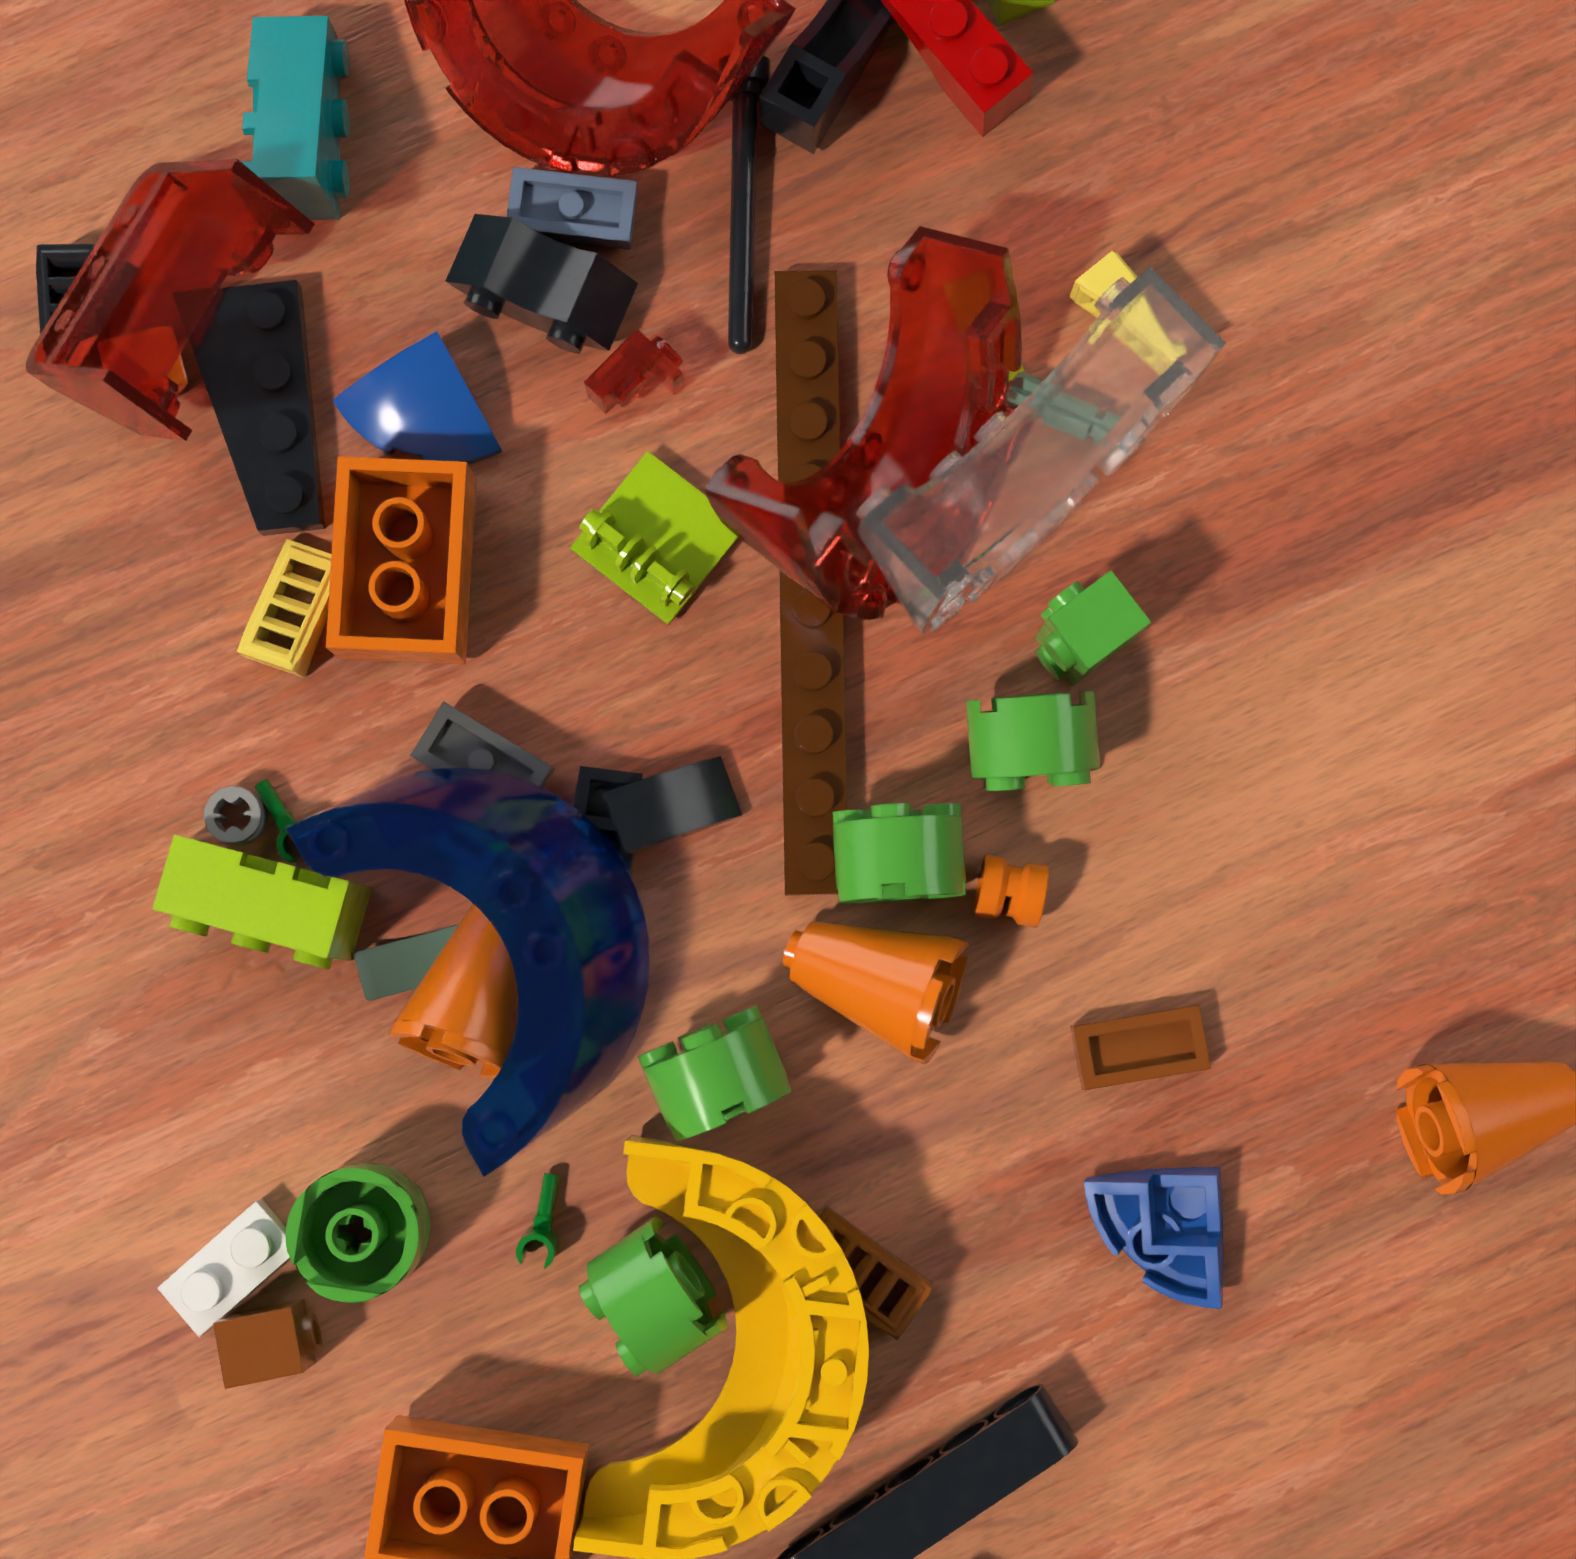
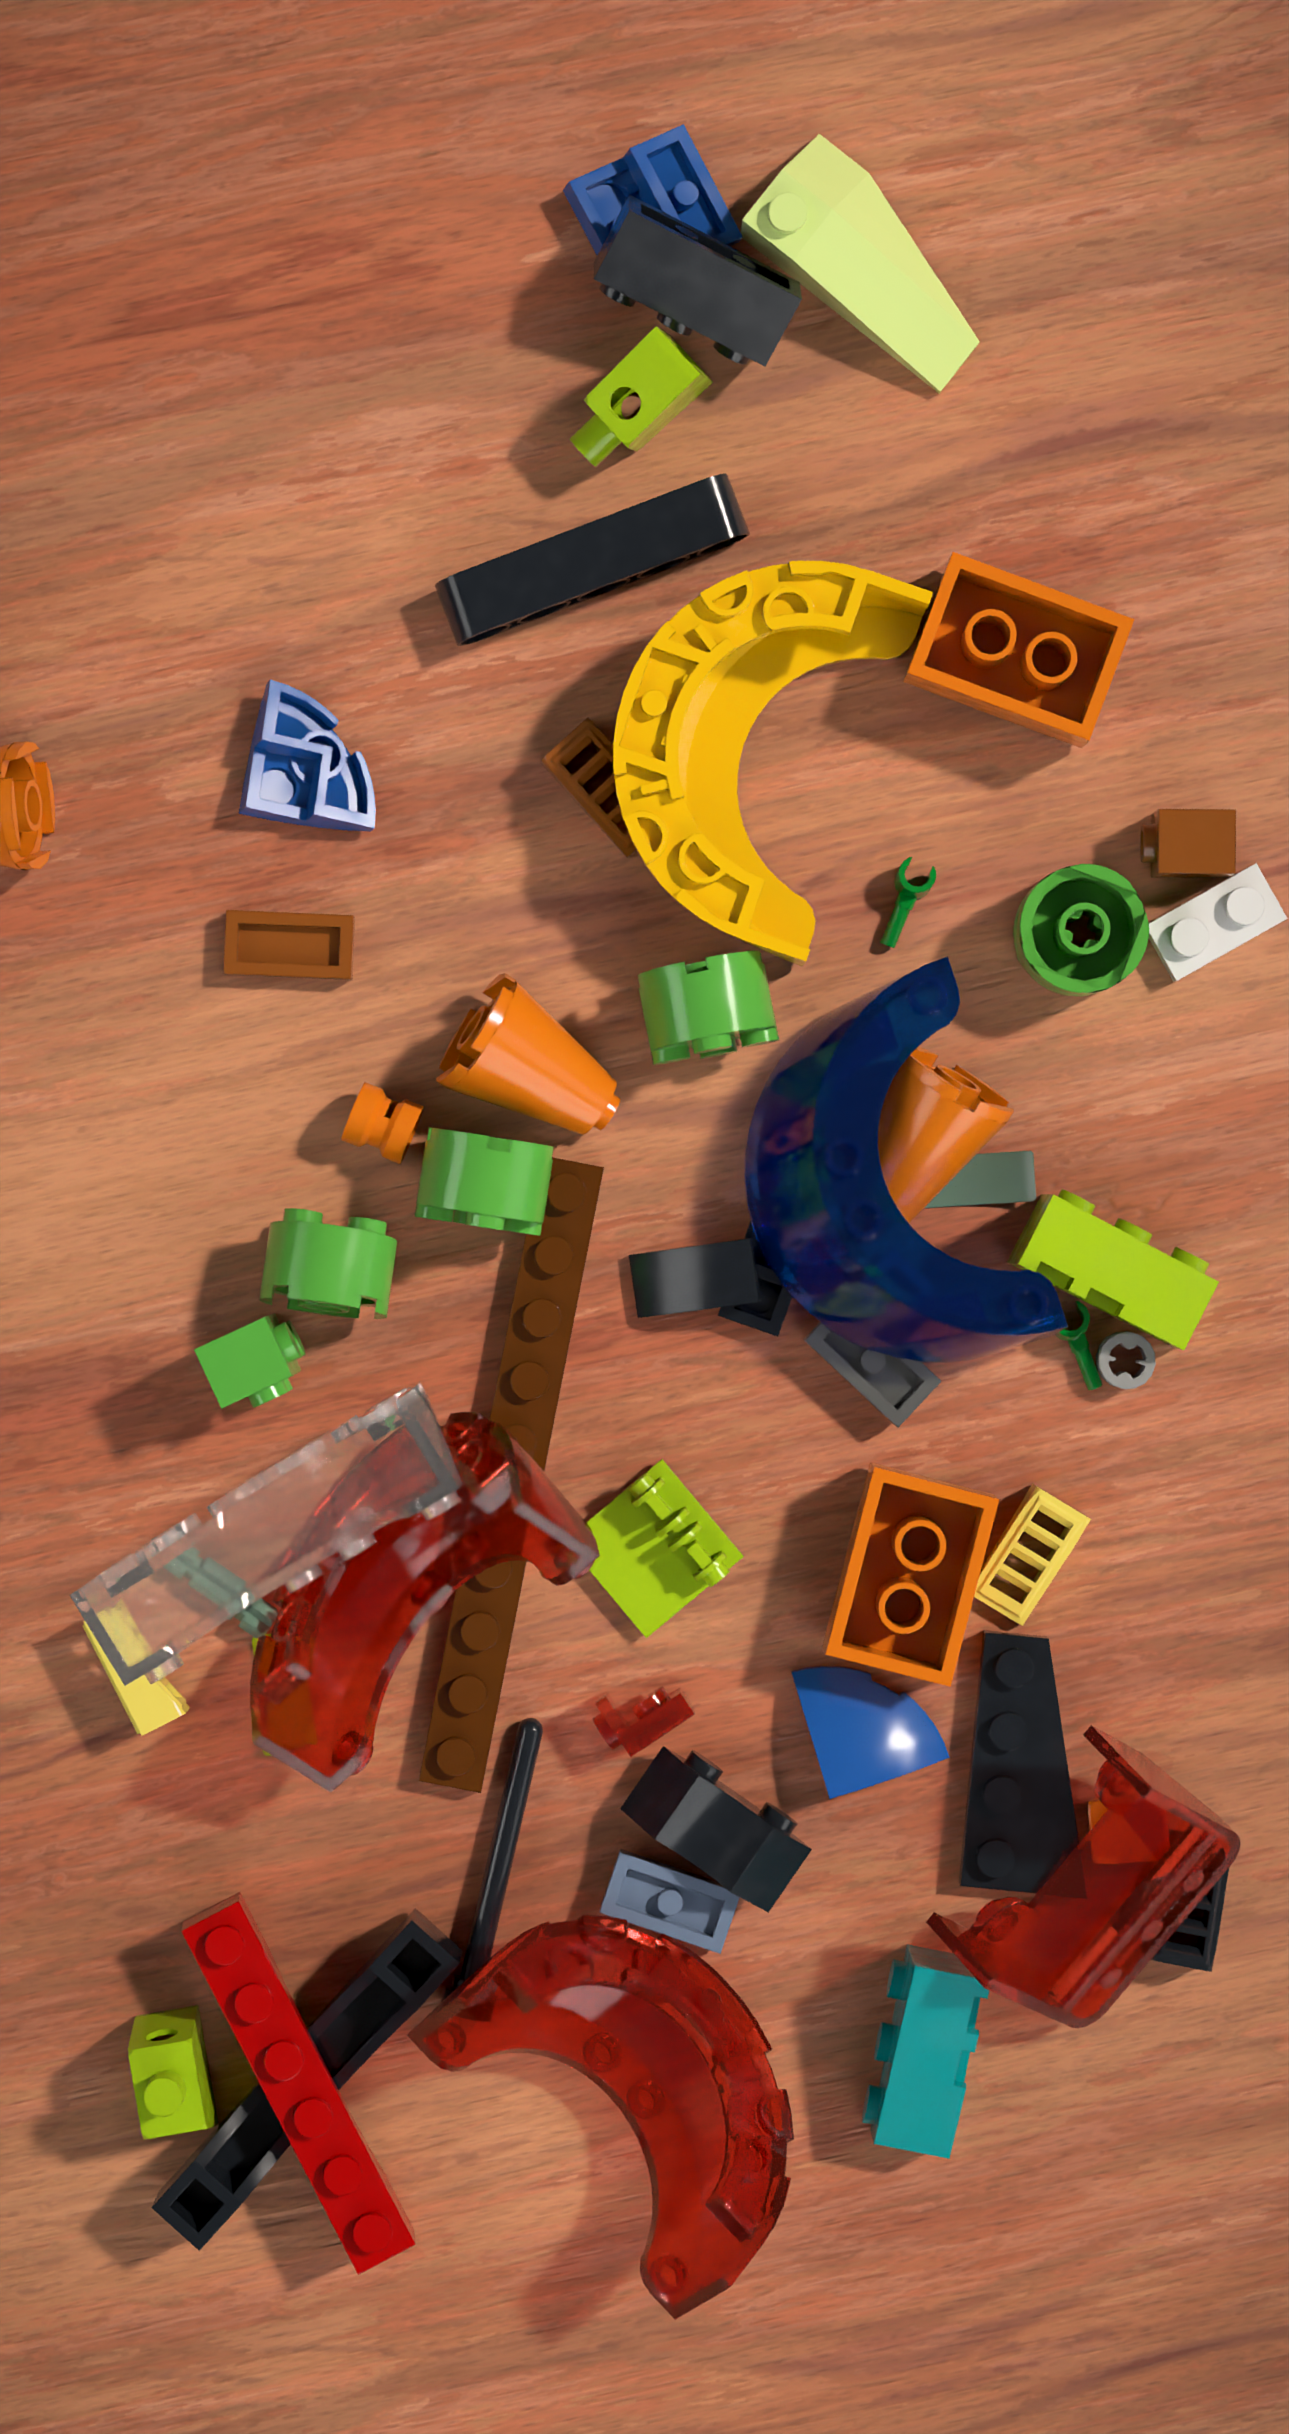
camera: 160 degrees left, 5 degrees up
bright green brick [579,1217,727,1376] -> none

